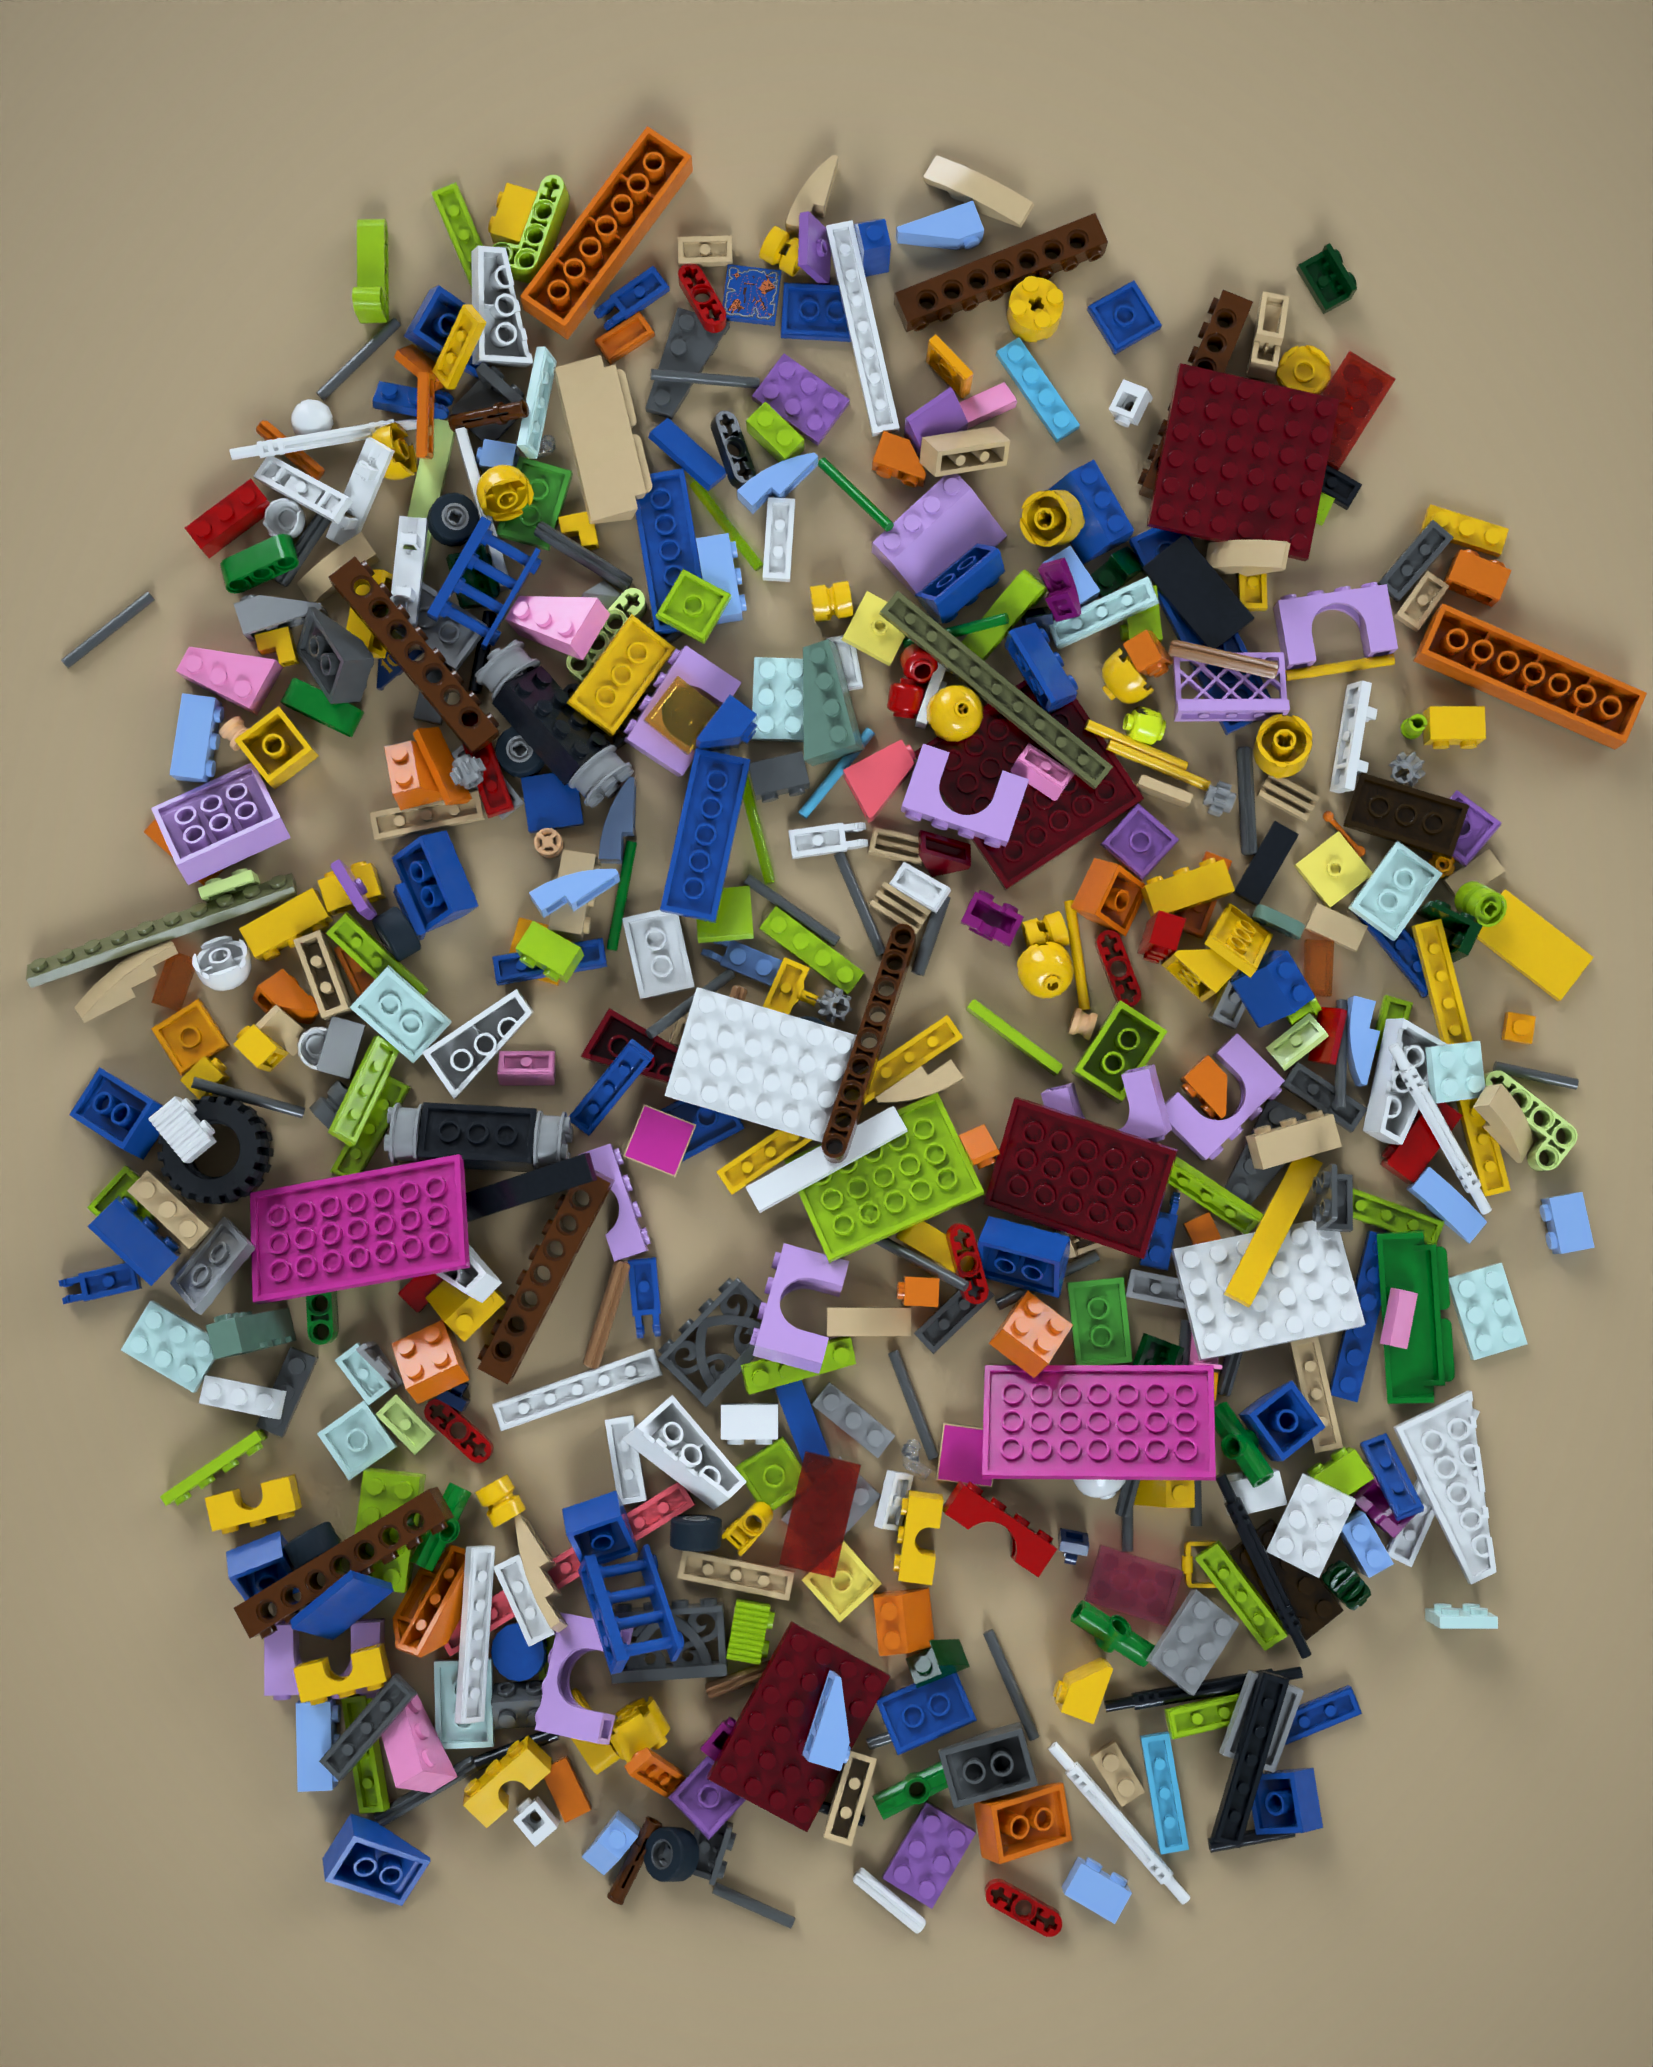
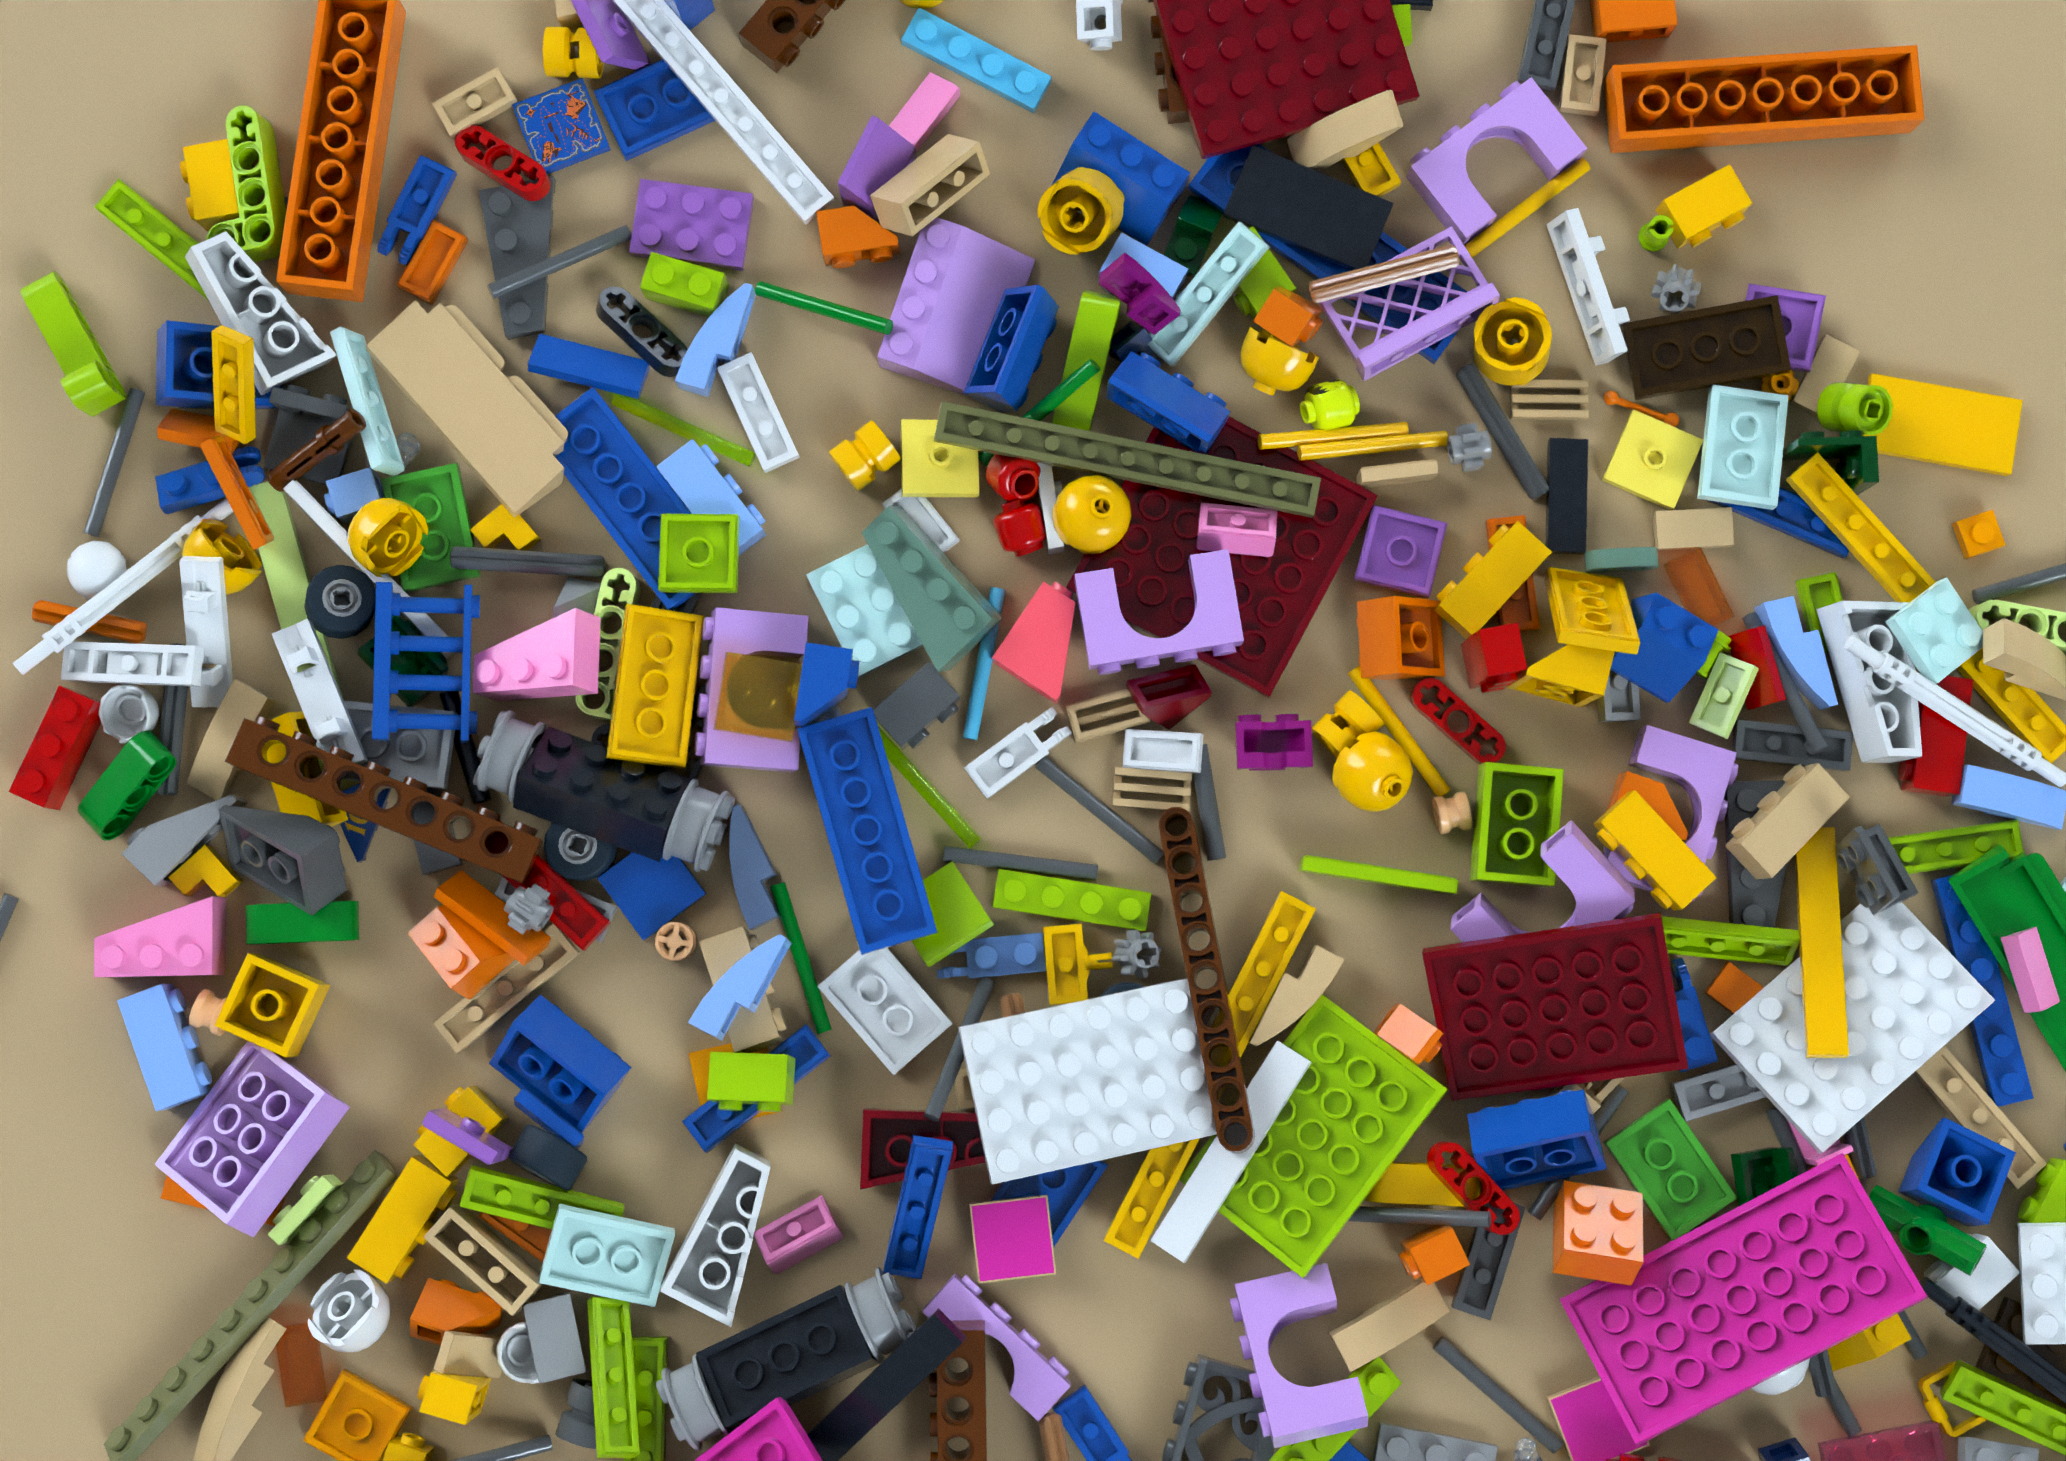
camera: 25 degrees left, 0 degrees up
light orange tile [926,334,974,399] -> none
none -> yellow brick [1593,790,1717,911]

